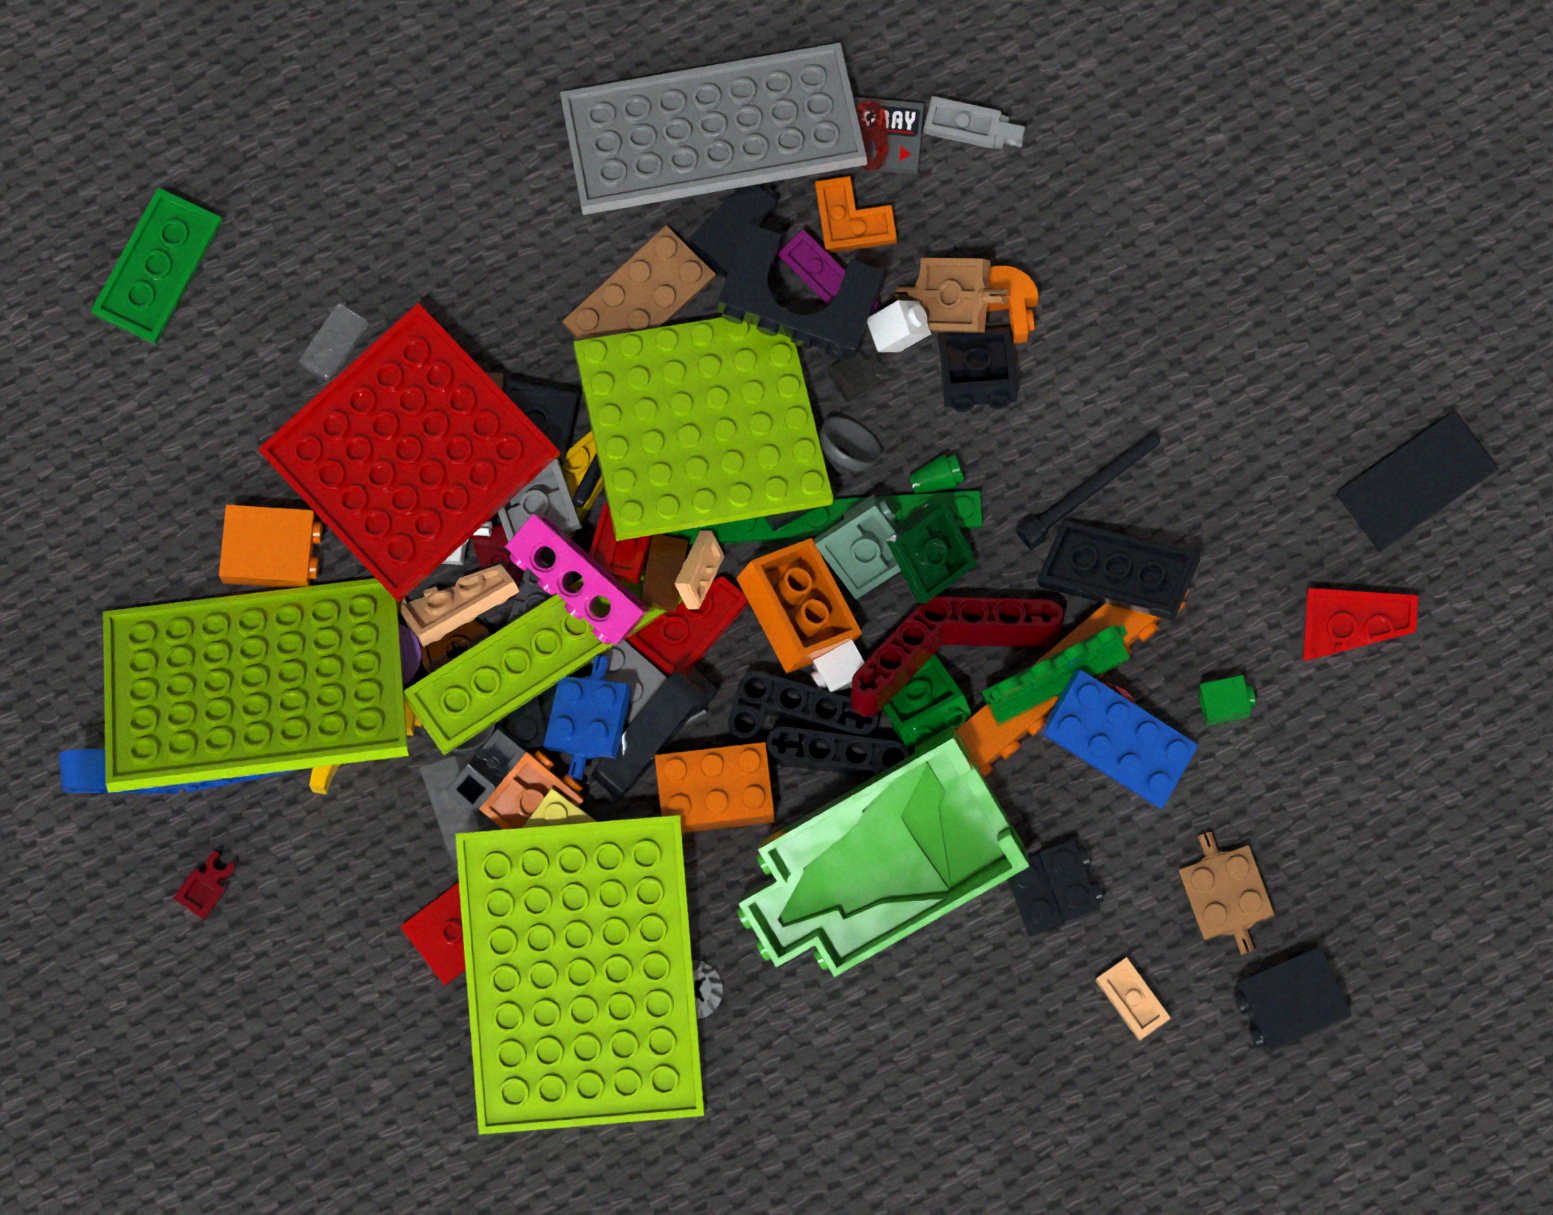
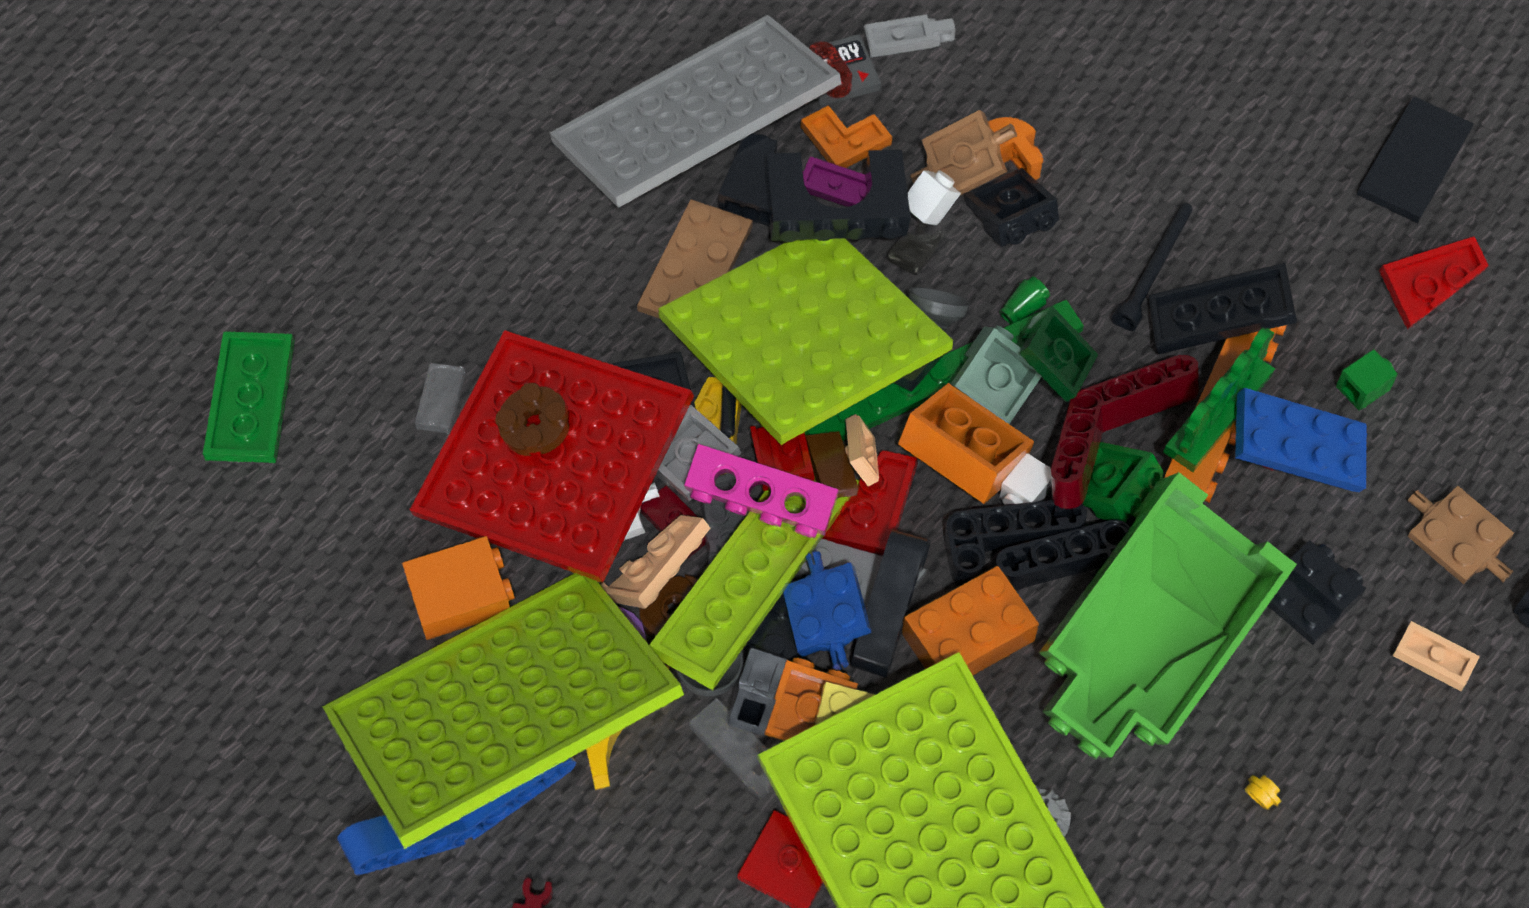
camera: 25 degrees left, 15 degrees down
none -> reddish brown plate [495,383,570,456]
none -> yellow plate [1244,775,1281,810]

